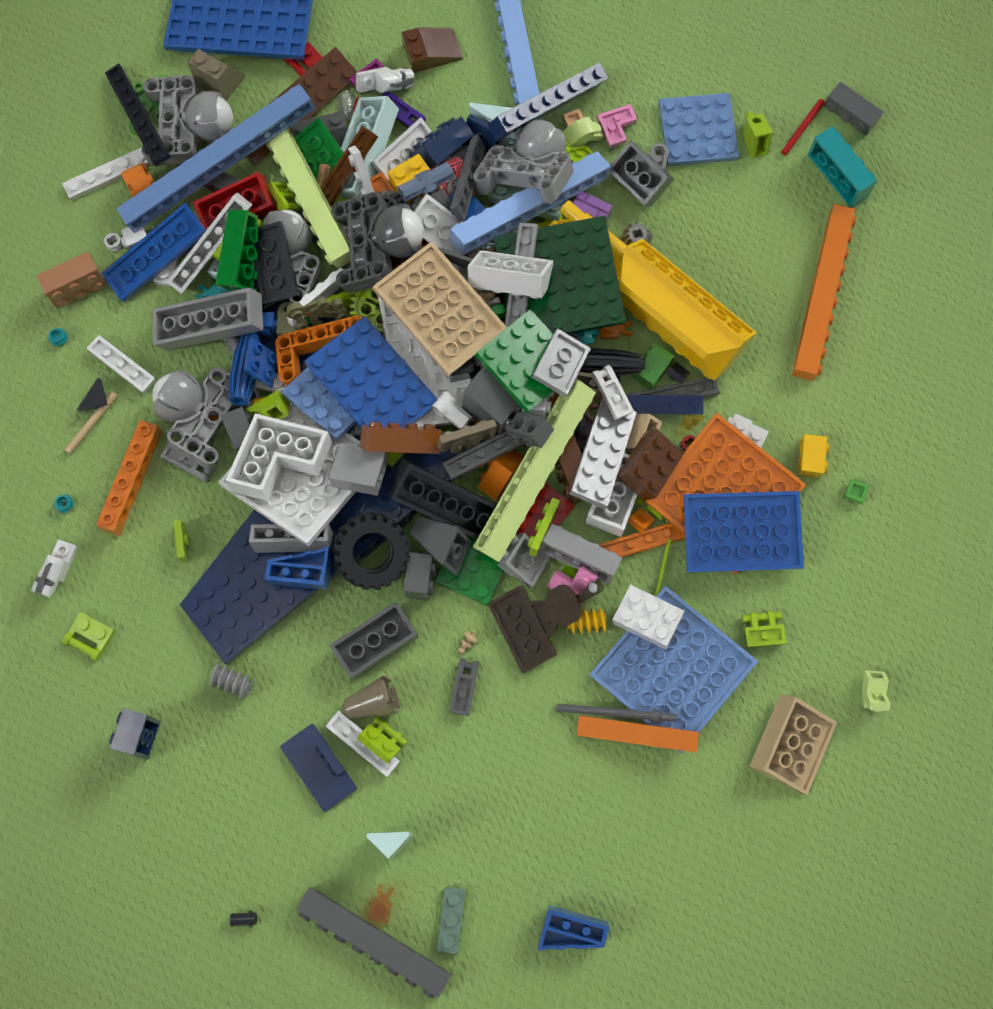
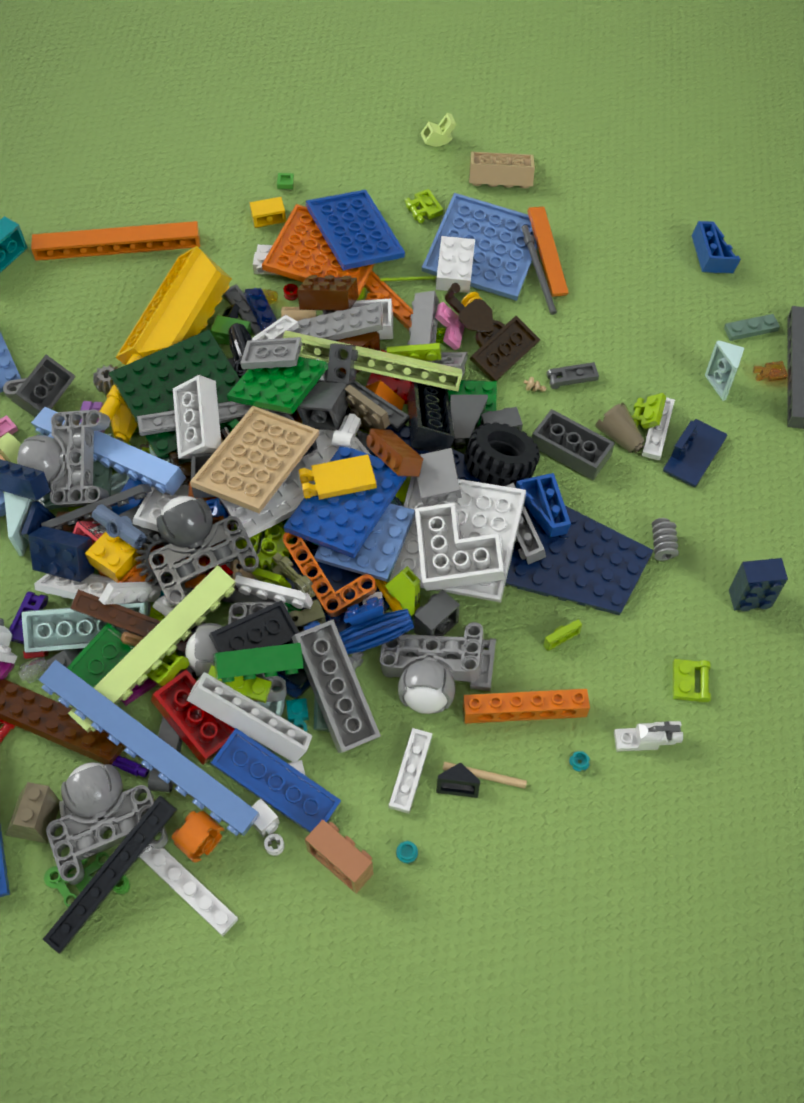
camera: 110 degrees left, 15 degrees down
none -> yellow tile [298,454,377,500]

